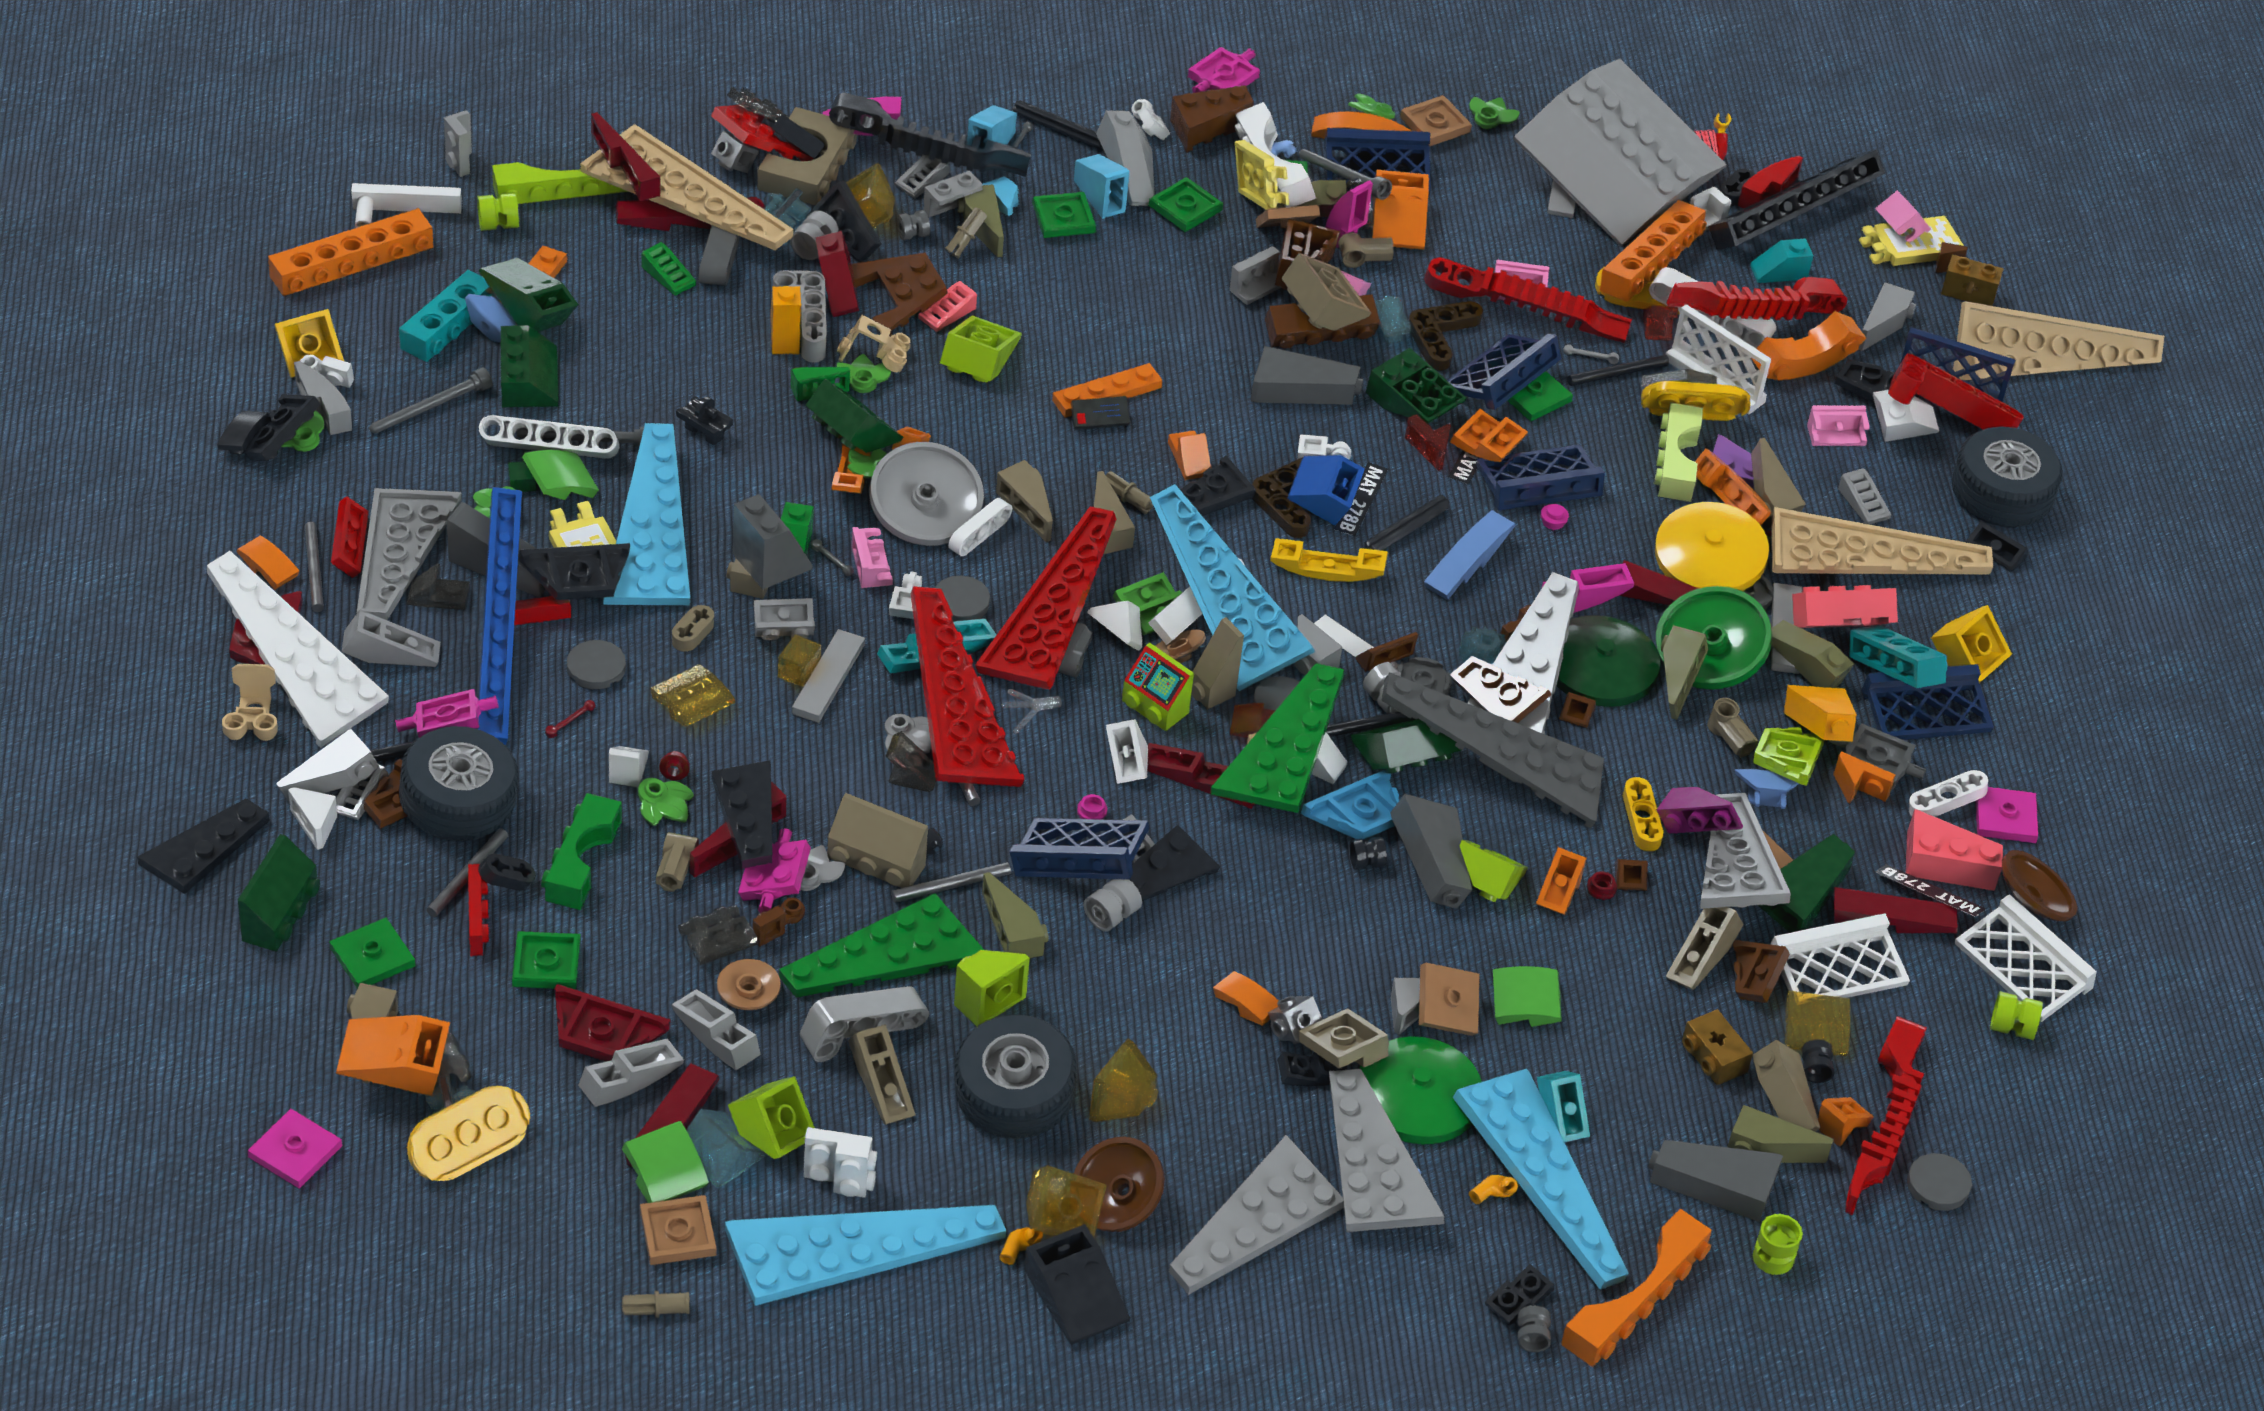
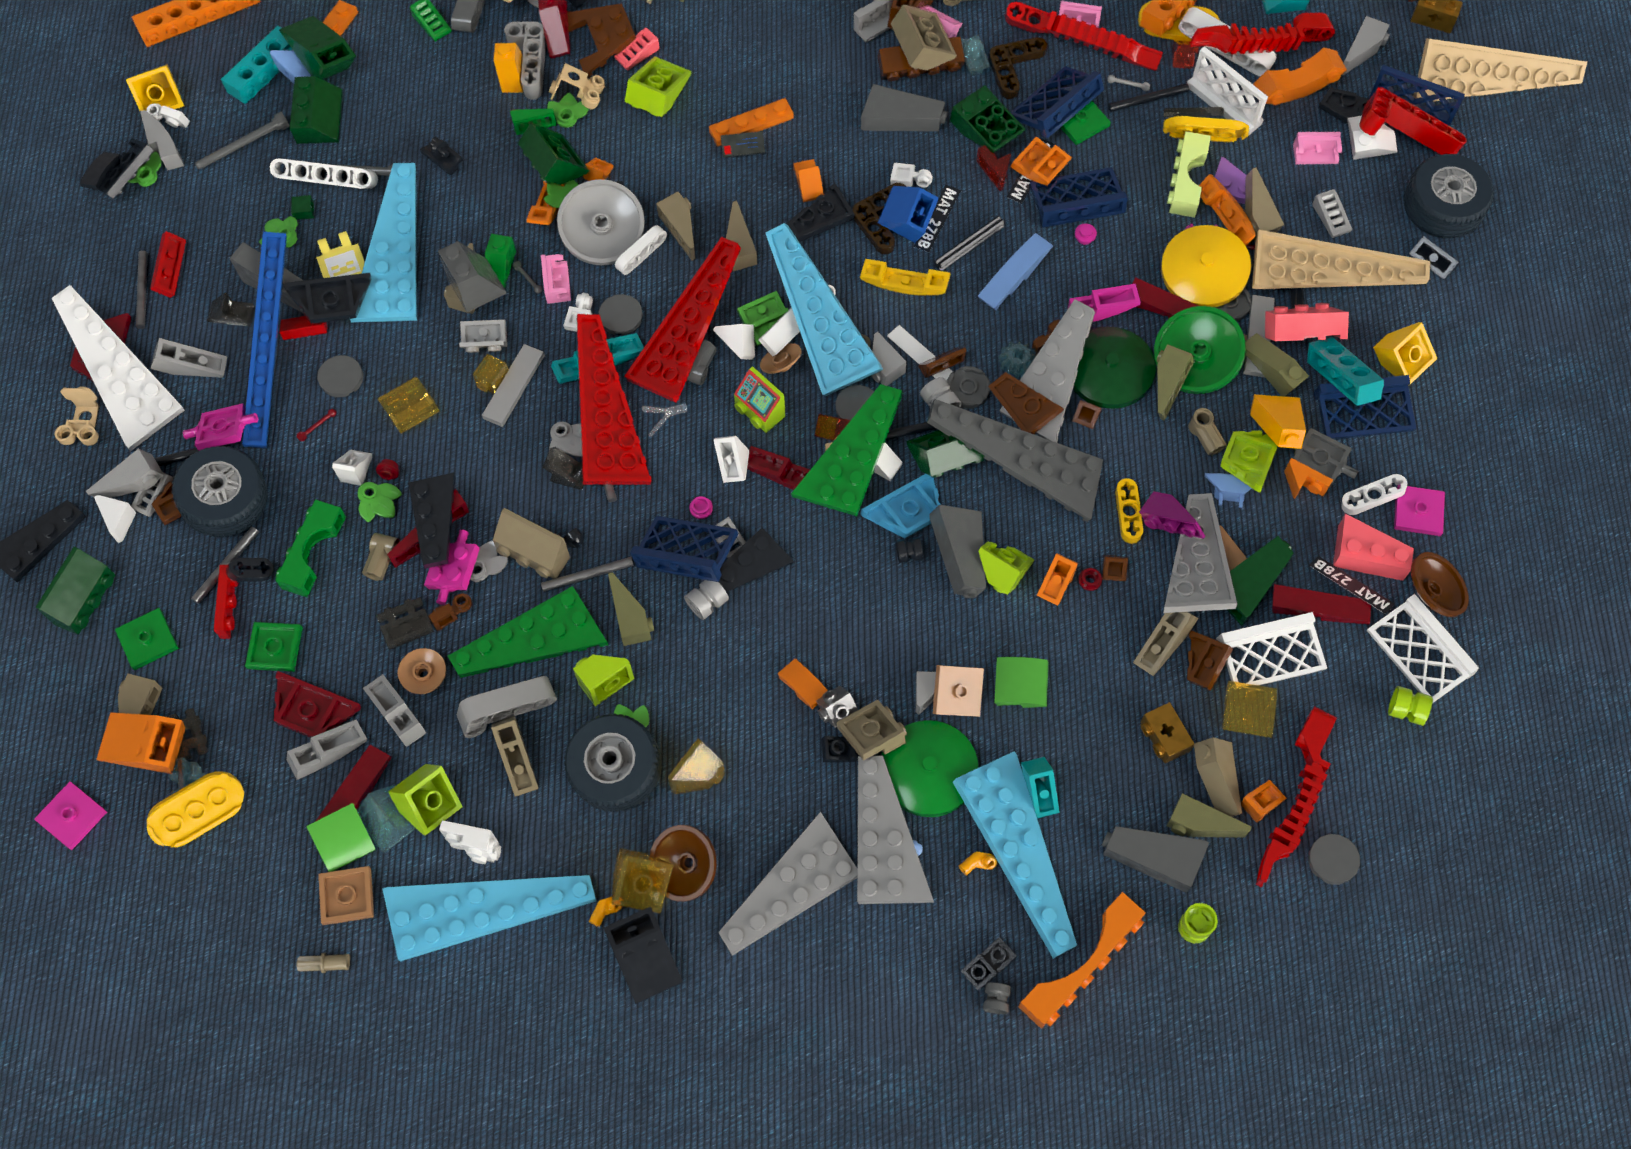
camera: 10 degrees right, 20 degrees up
orange slope [236,535,299,590] -> none
light grey wing [357,488,462,620] -> none
bright green slope [522,450,599,500] -> none
dark tan beam [672,605,714,651] -> none
dark tan axle [1106,471,1153,514] -> none
dark tan slope [1191,617,1244,710] -> none
black wheel [1801,1039,1835,1083] -> none

